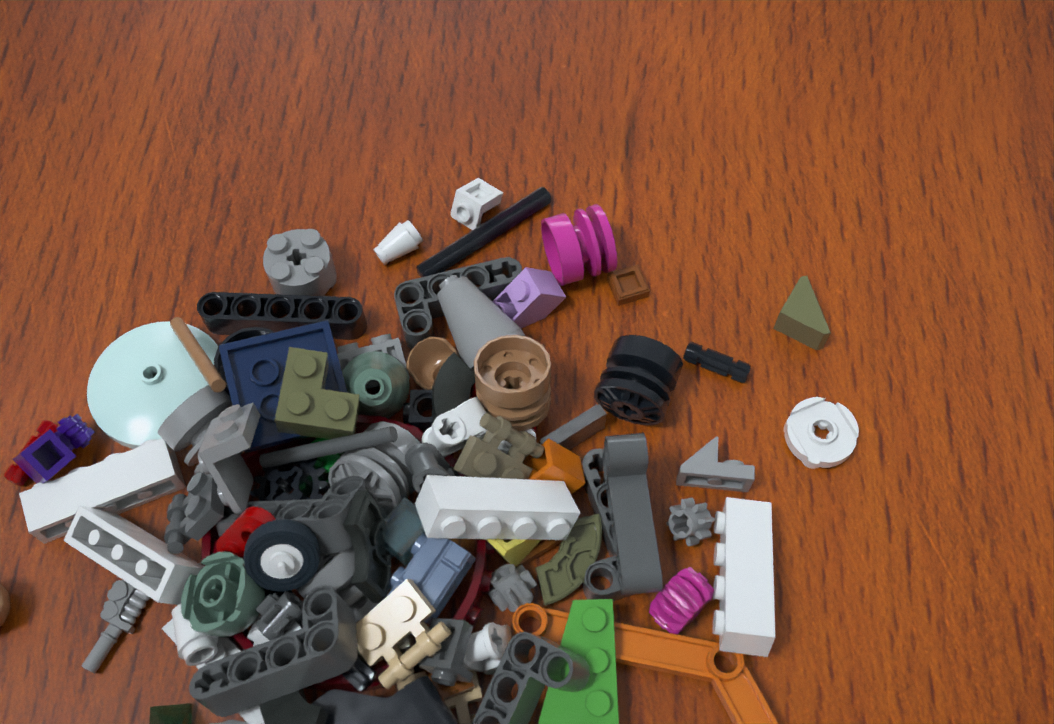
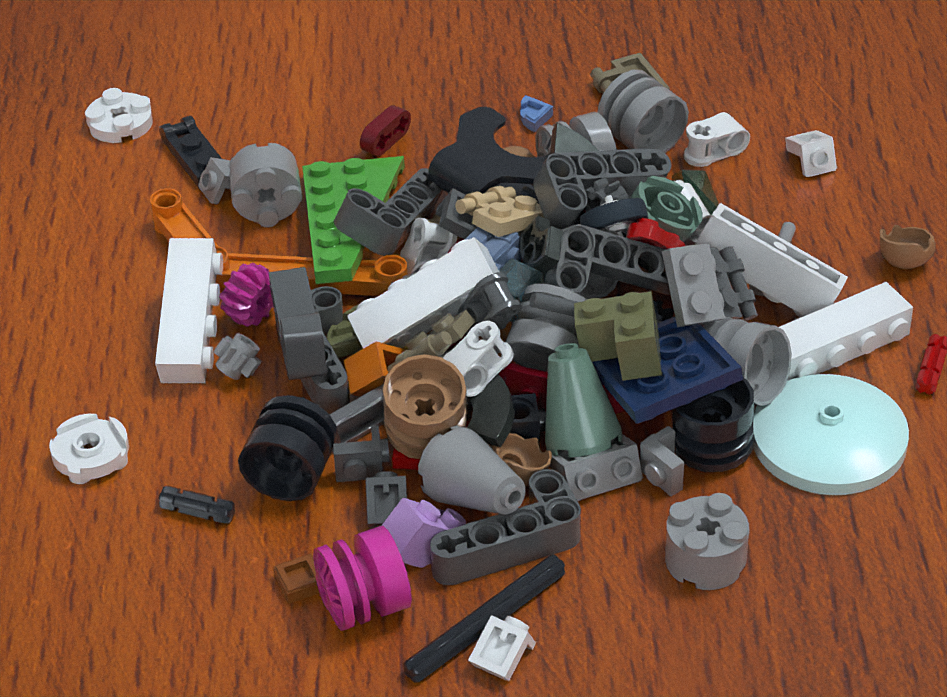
camera: 175 degrees right, 20 degrees down
dark purple brick [12,414,95,484] -> none
medium nougat bar [170,317,226,393] -> none
black beam [197,292,367,340] -> none
white cone [373,220,423,265] -> none
light grey slope [676,436,755,492] -> none
olive slope [773,275,831,350] -> none
none -> dark grey bracket [333,425,390,482]
none -> dark grey bracket [366,472,407,529]

